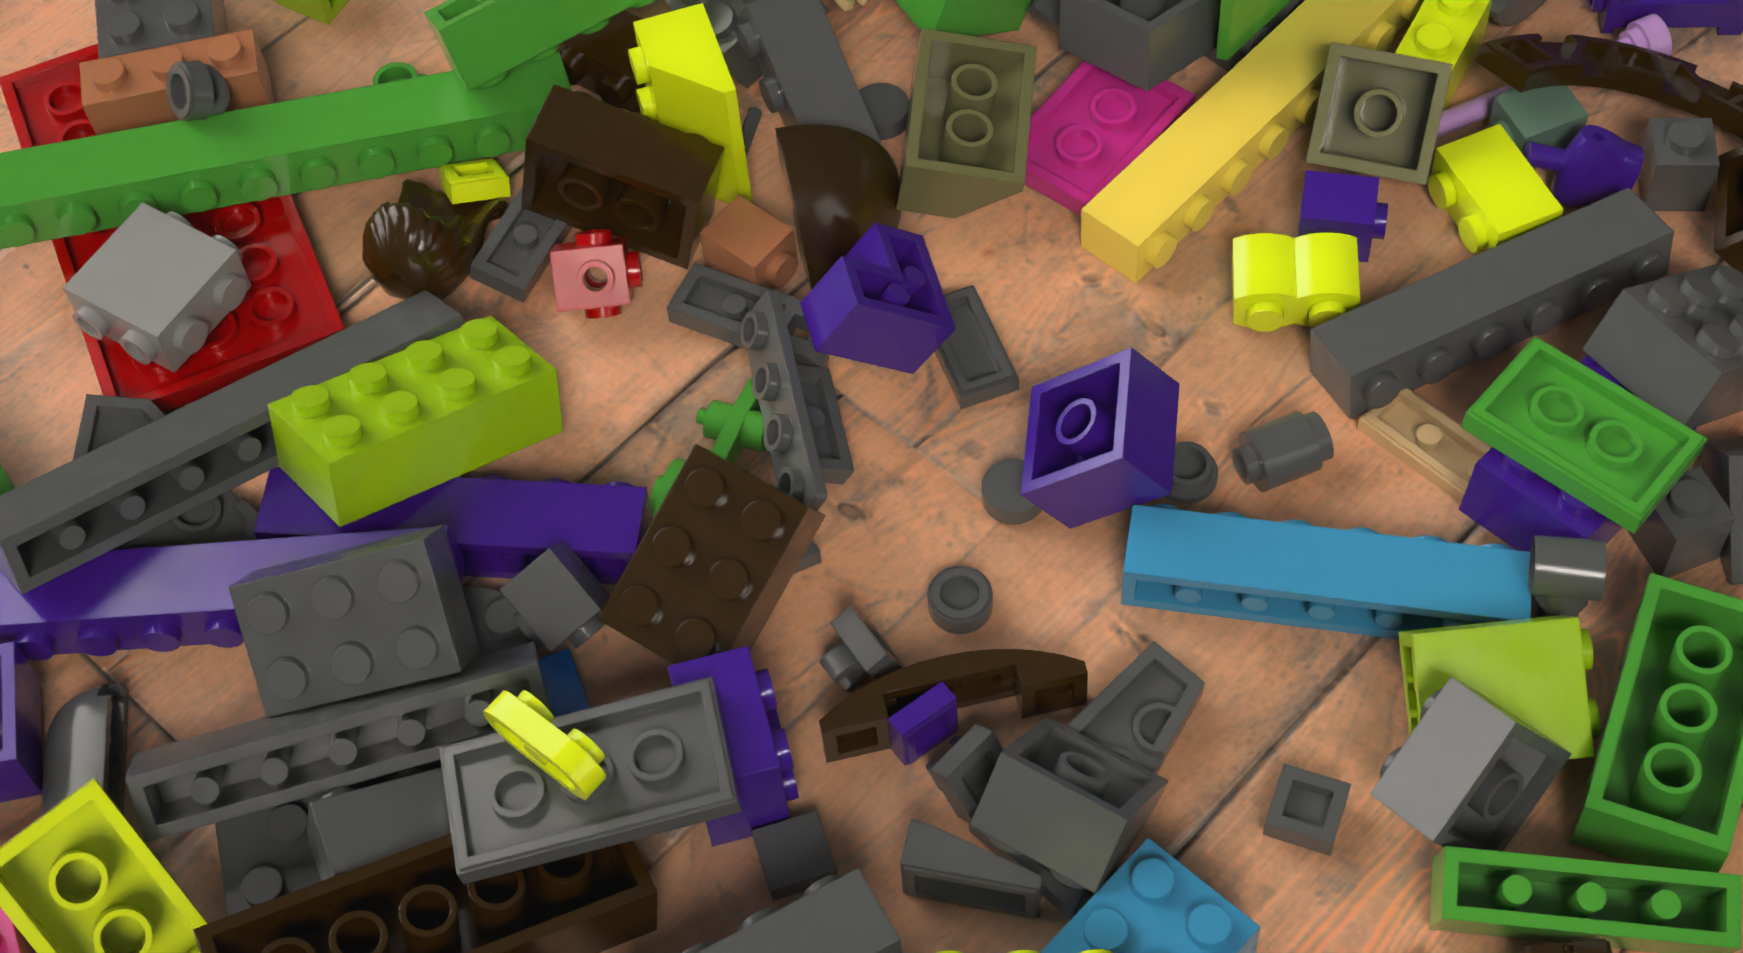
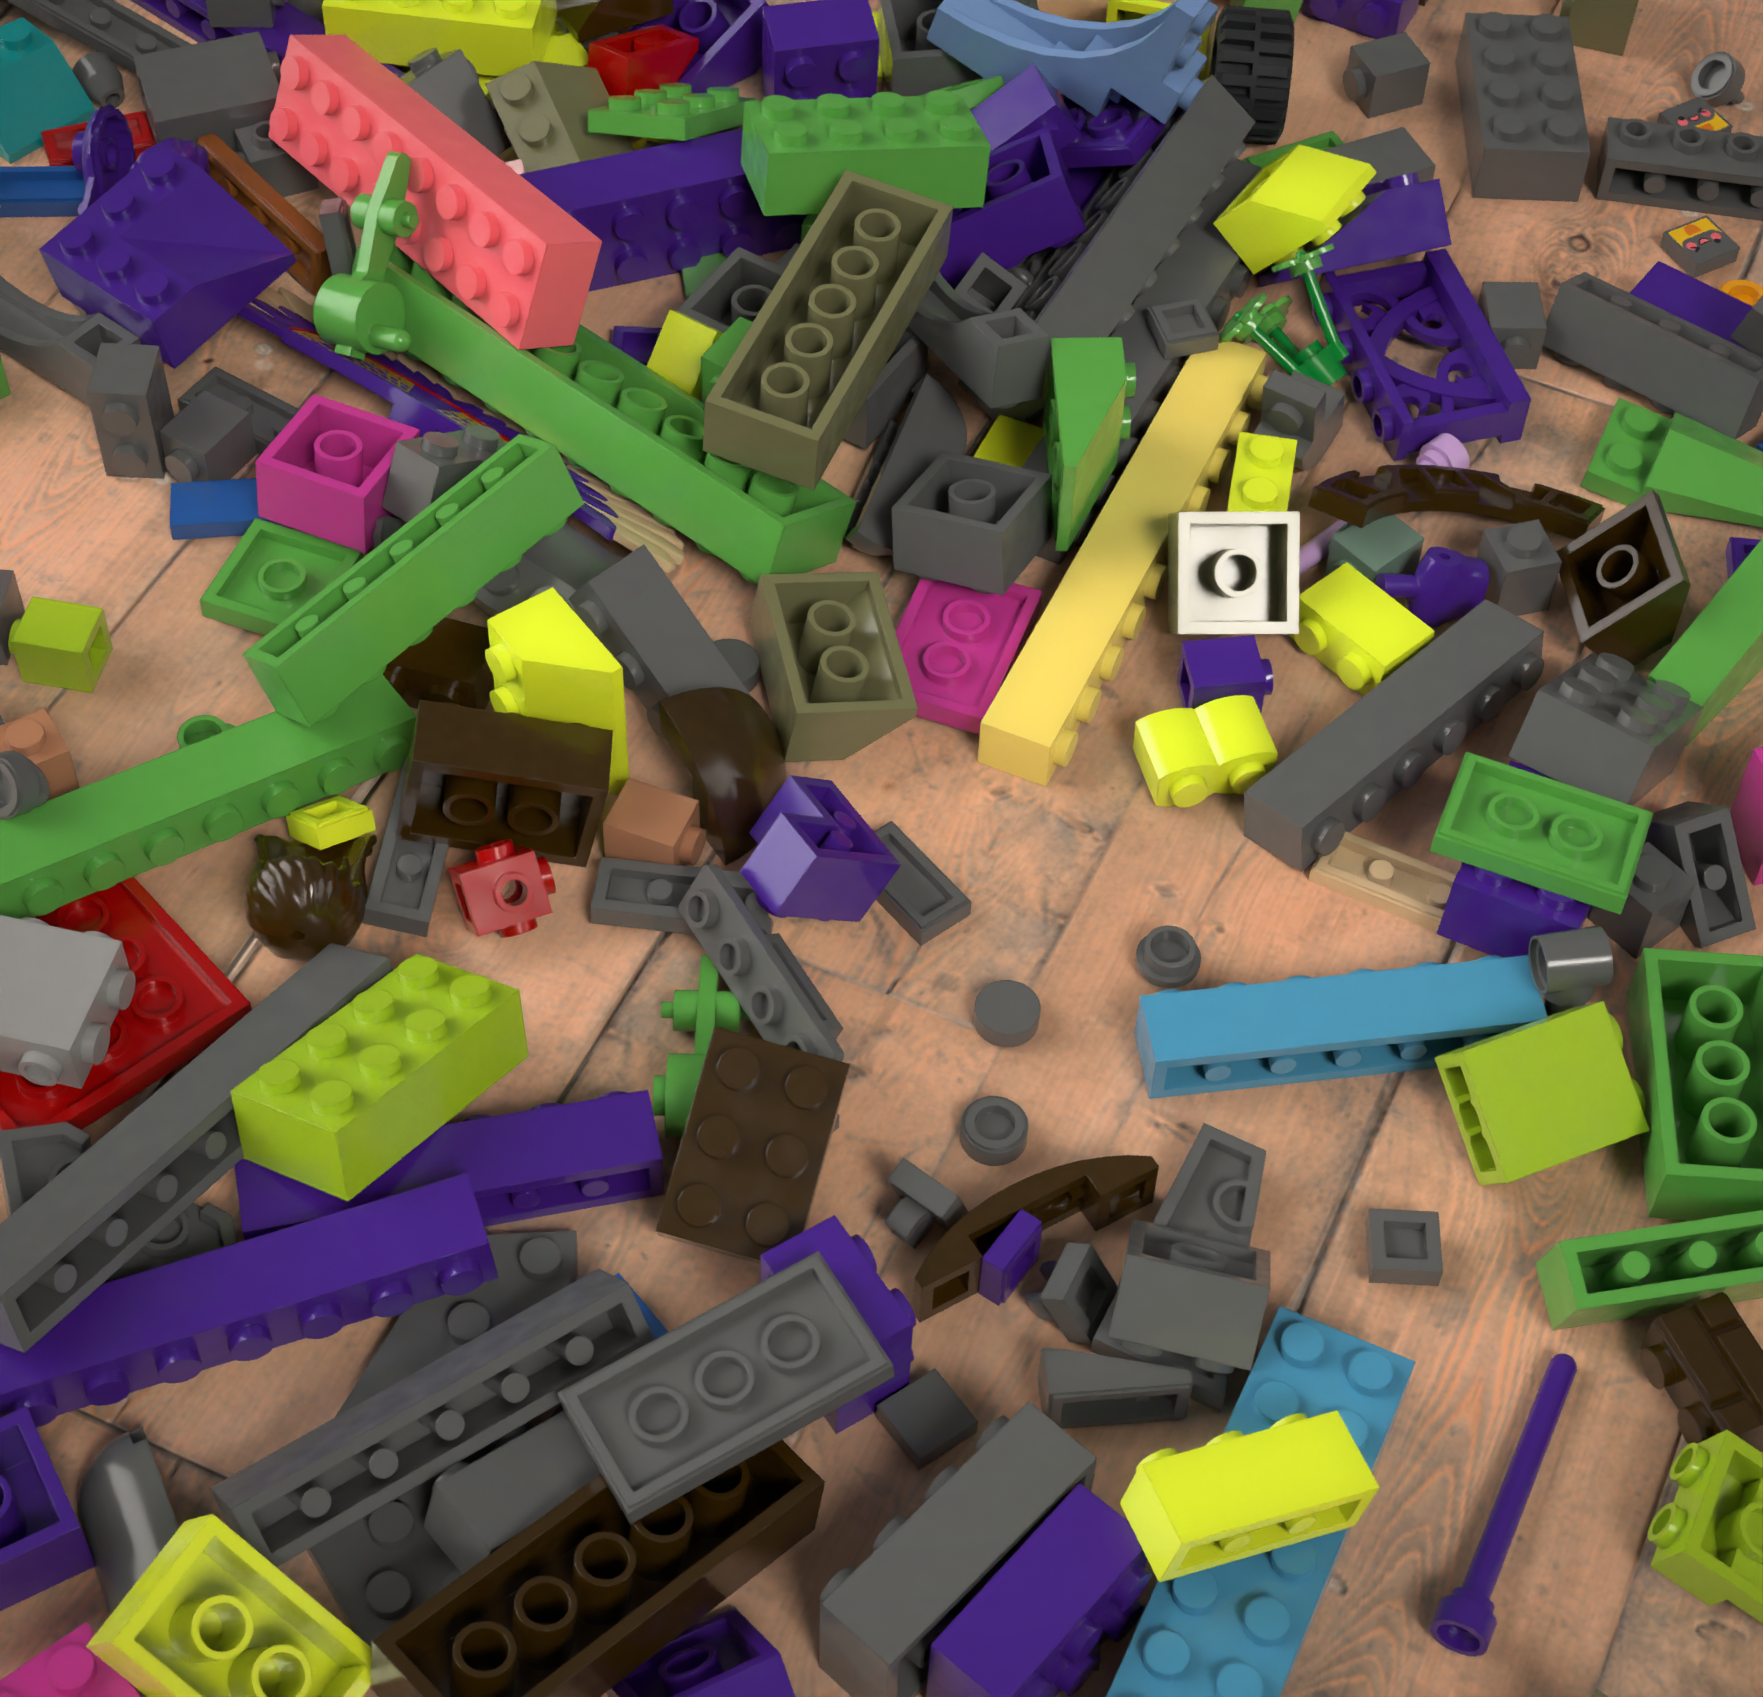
camera: 25 degrees left, 5 degrees down
dark grey brick [228,524,480,717] -> none
neon yellow plate [483,690,606,800] -> none
dark grey brick [500,540,611,651] -> none
dark purple brick [1020,347,1180,529] -> none
dark grey brick [1232,411,1334,492] -> none
slope [1370,677,1572,851] -> none

